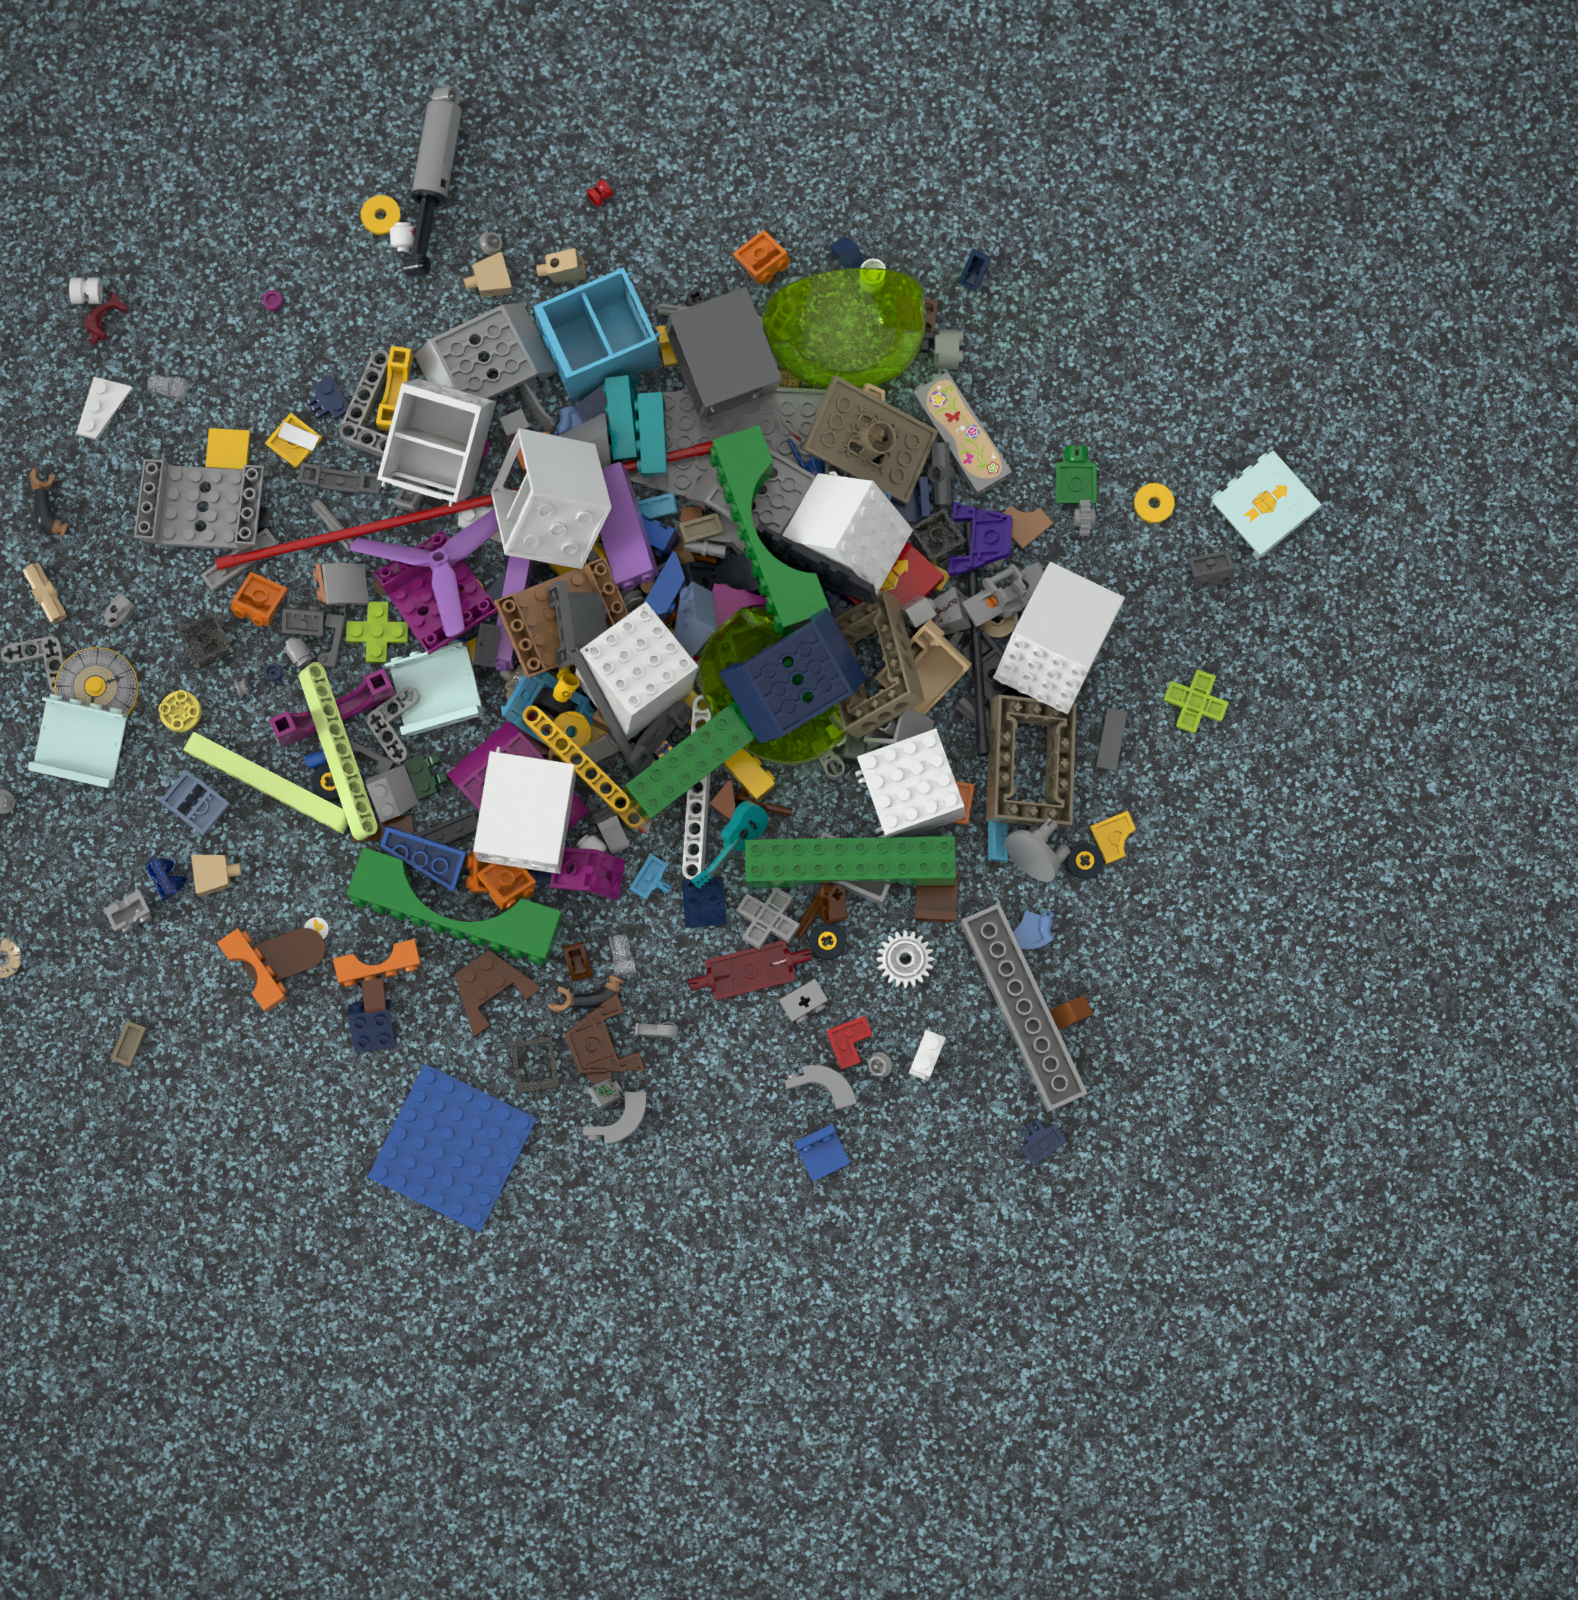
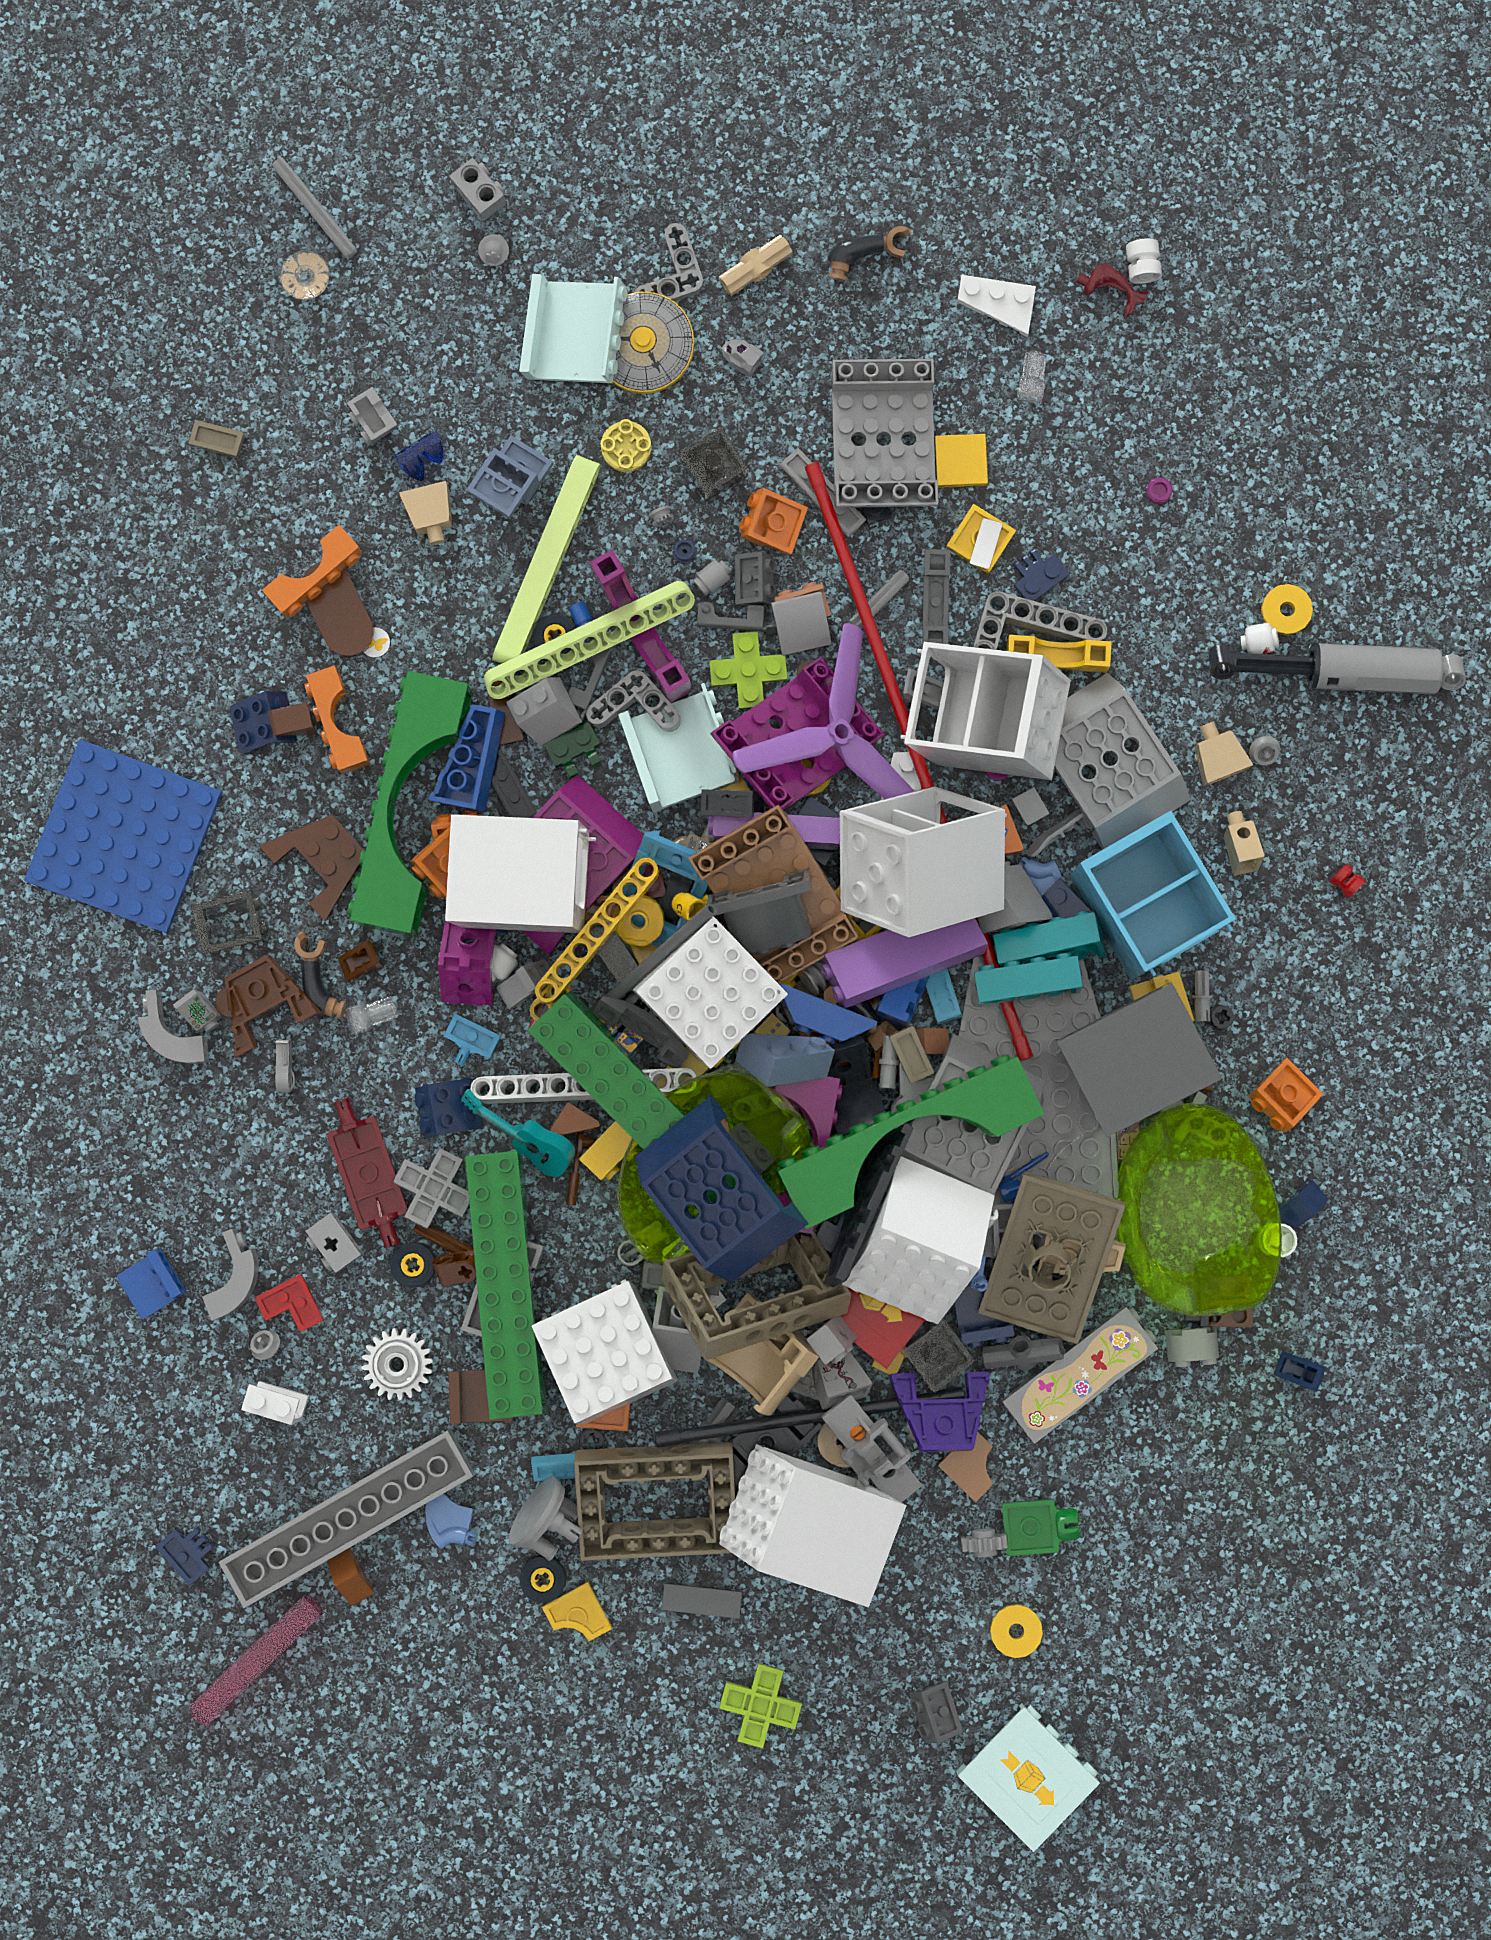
camera: 90 degrees right, 5 degrees up
none -> clear pink brick [188,1593,325,1726]

